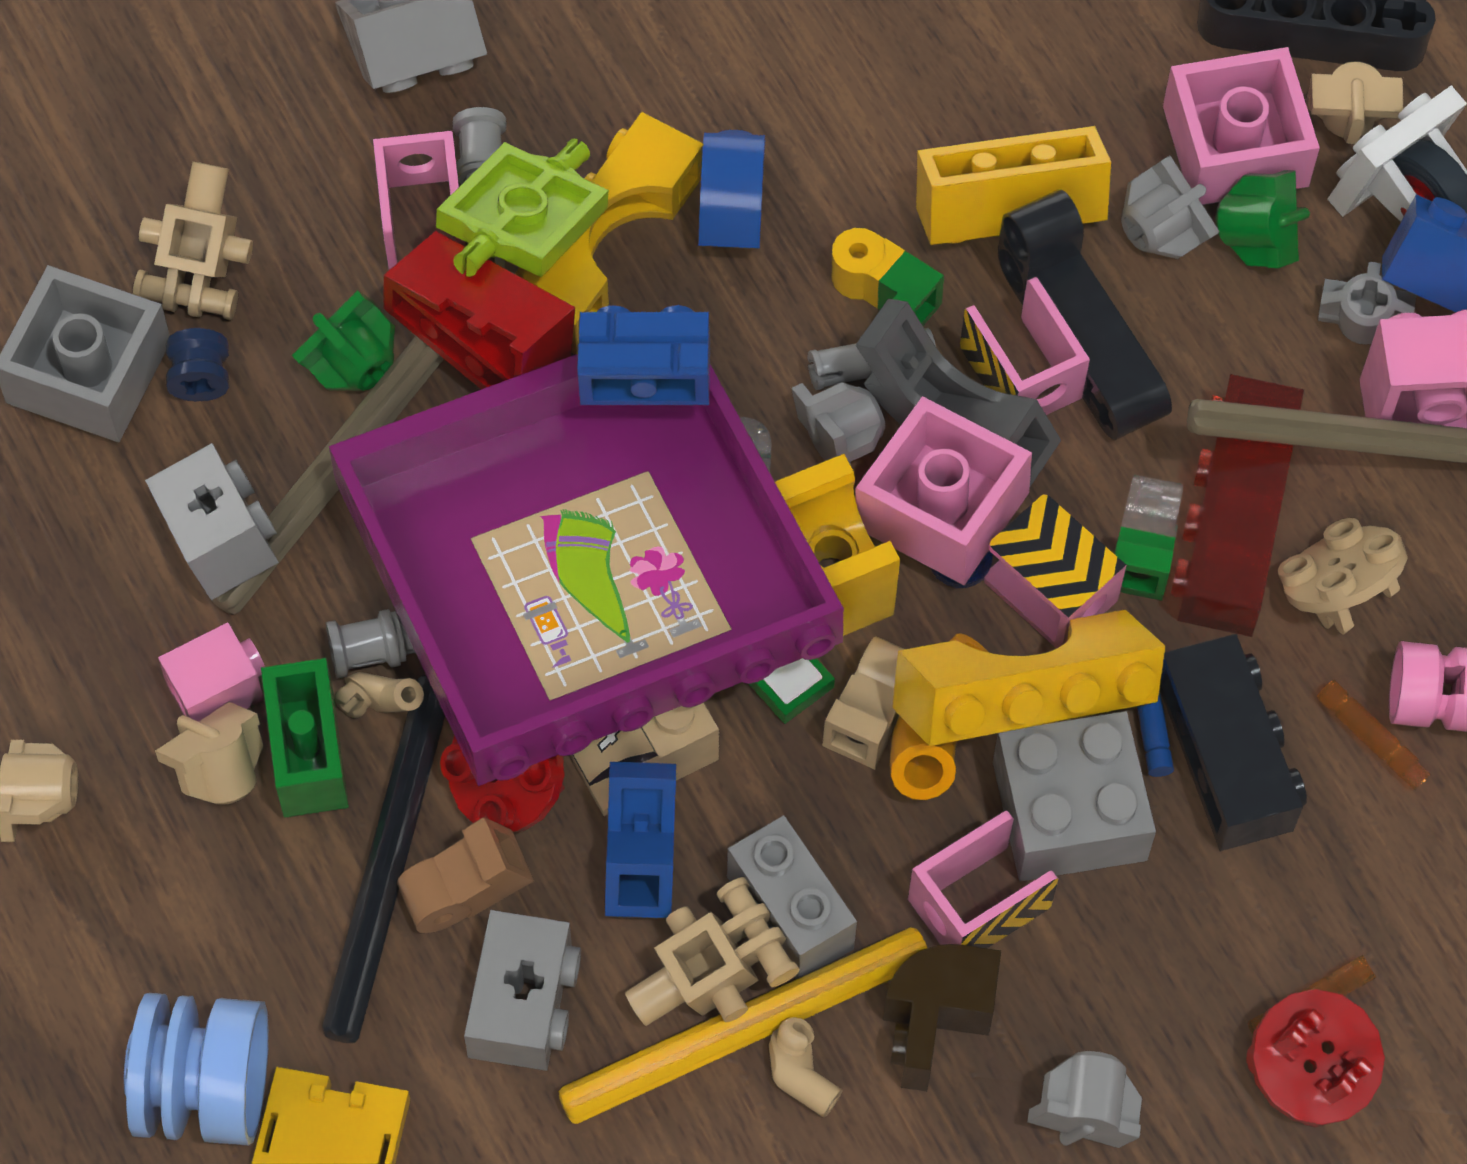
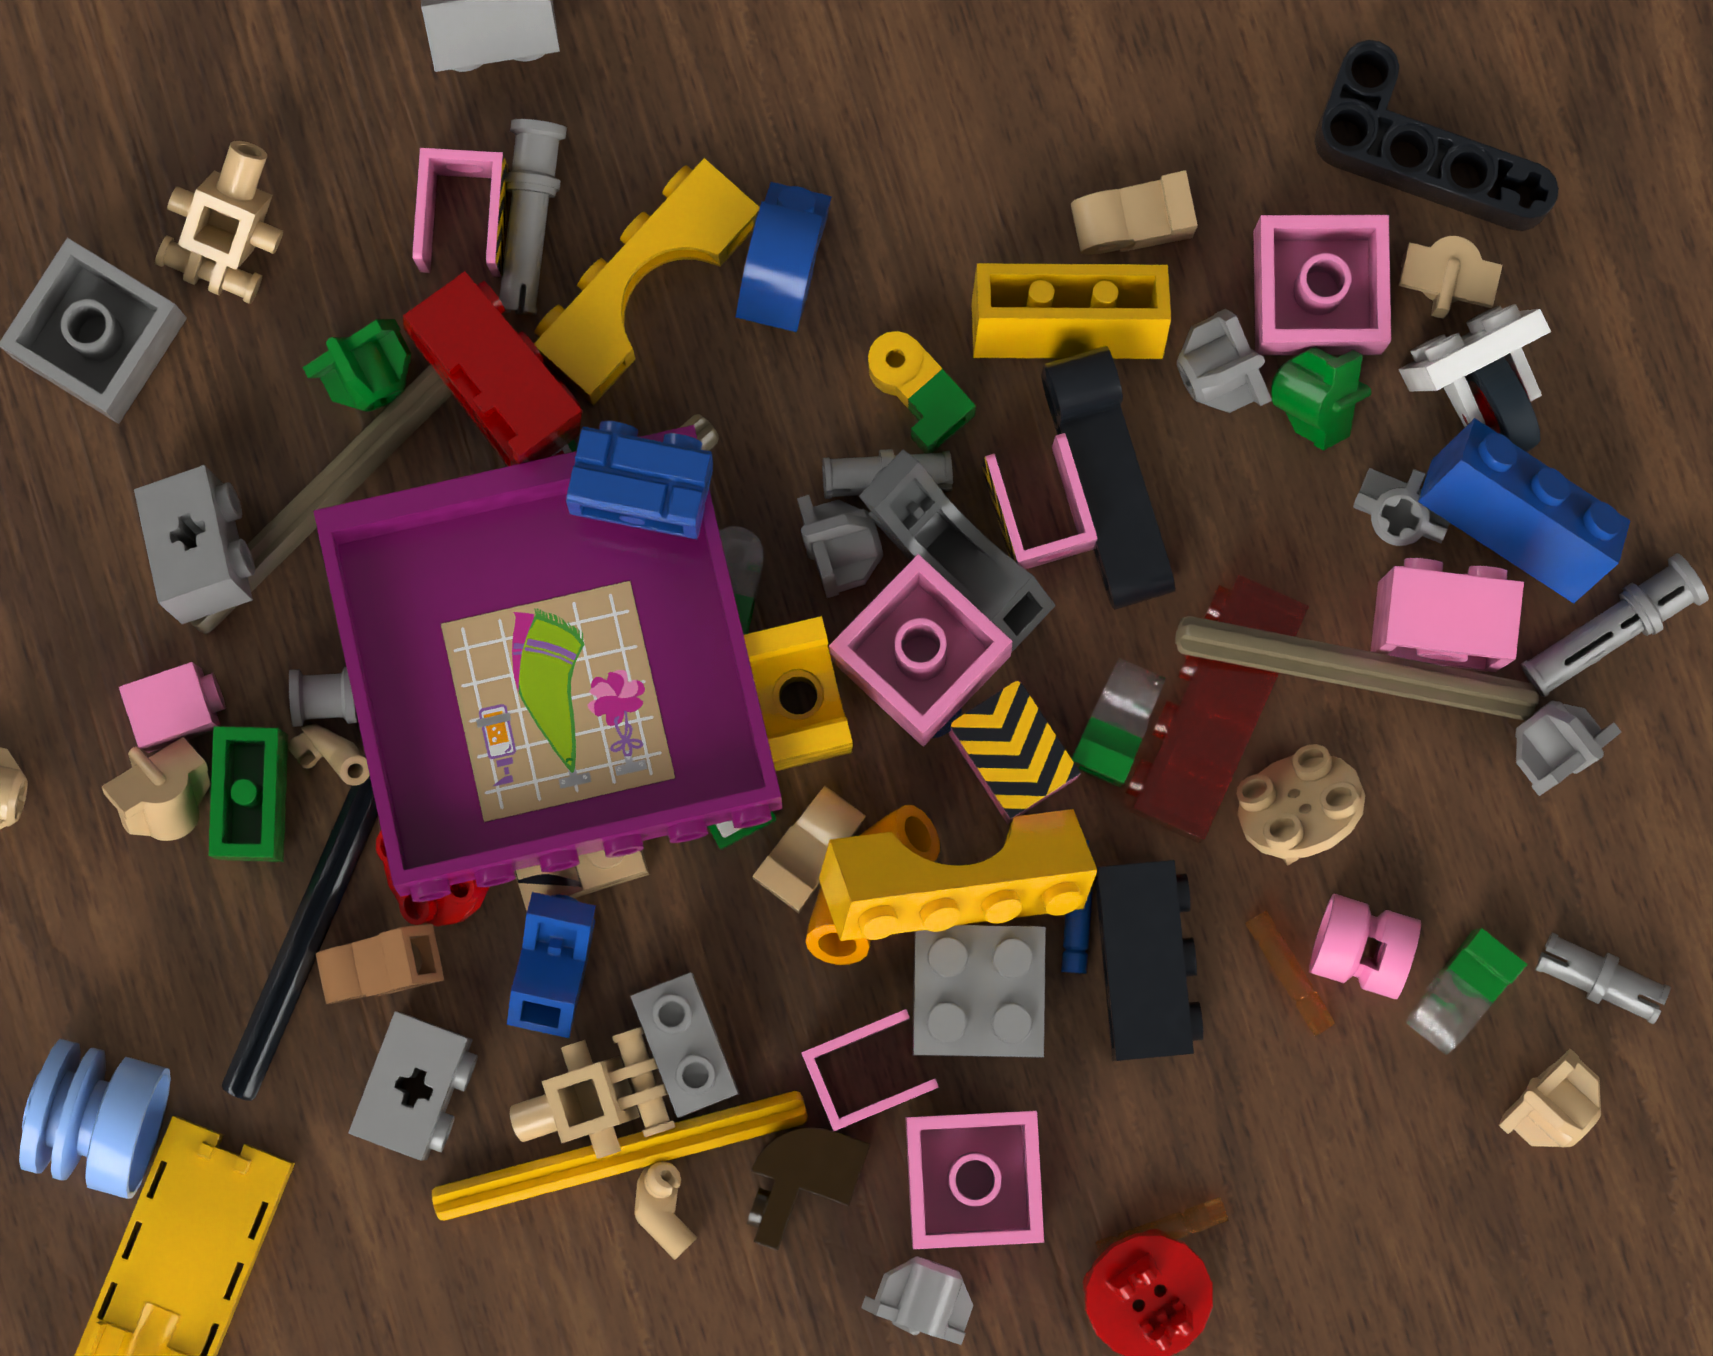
camera: 10 degrees right, 20 degrees up
dark blue wheel [166,328,229,402] -> none
lime plate [436,139,609,277] -> none
none -> bright pink brick [905,1111,1044,1249]
none -> tan leg [1071,170,1198,255]

